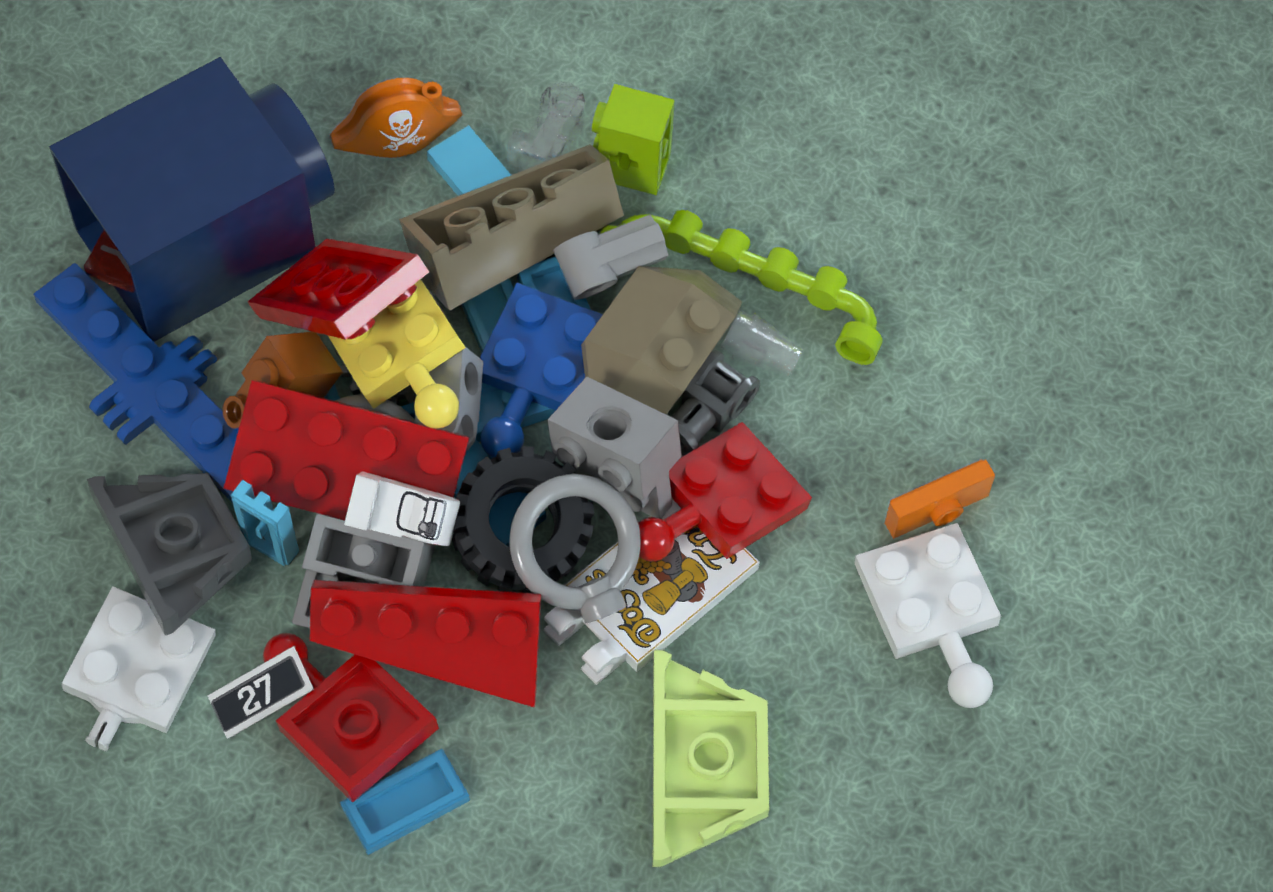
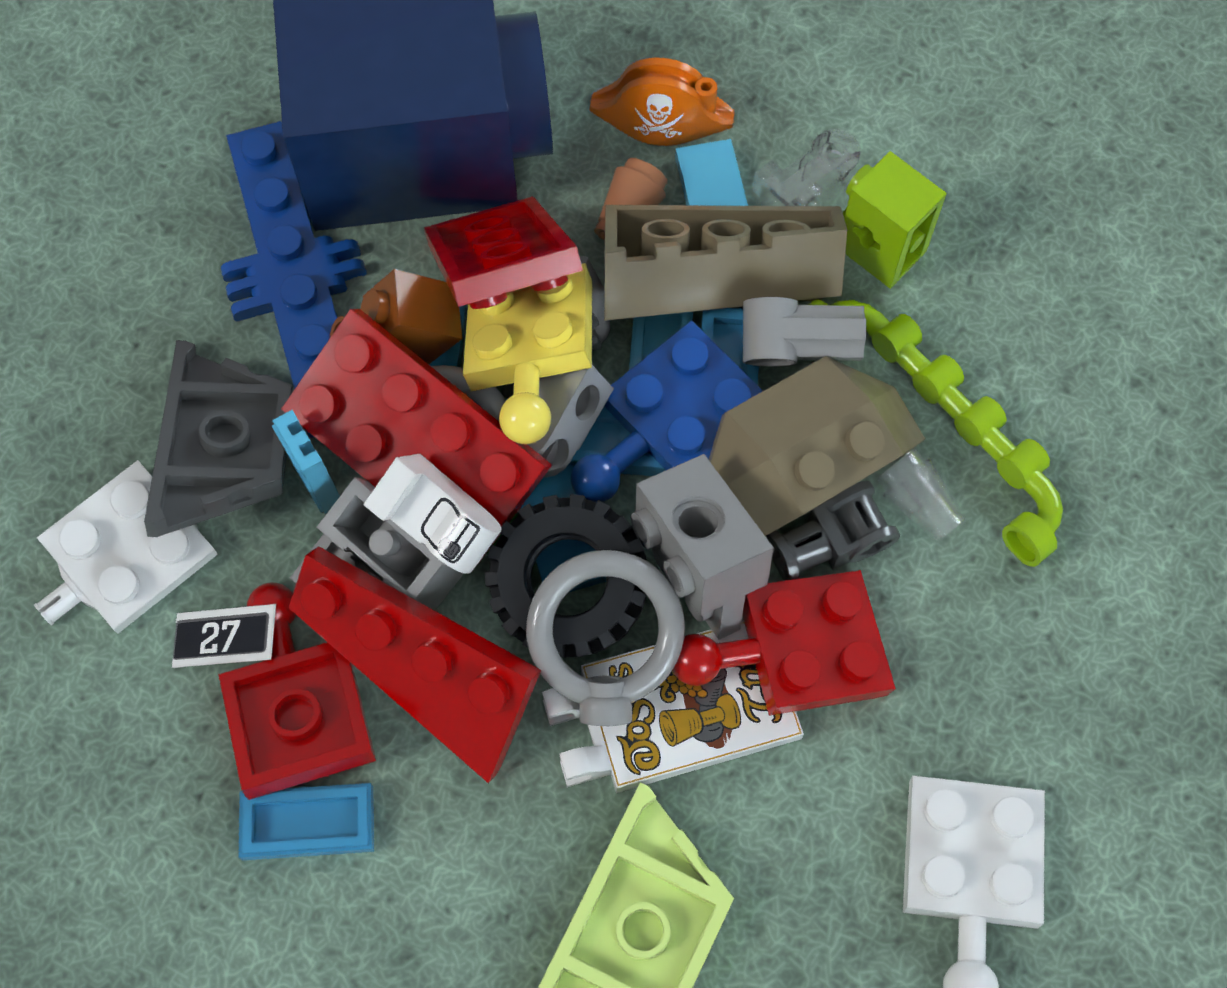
camera: 30 degrees right, 5 degrees up
orange plate [884,459,995,539] -> none
none -> nougat cone [594,158,667,240]

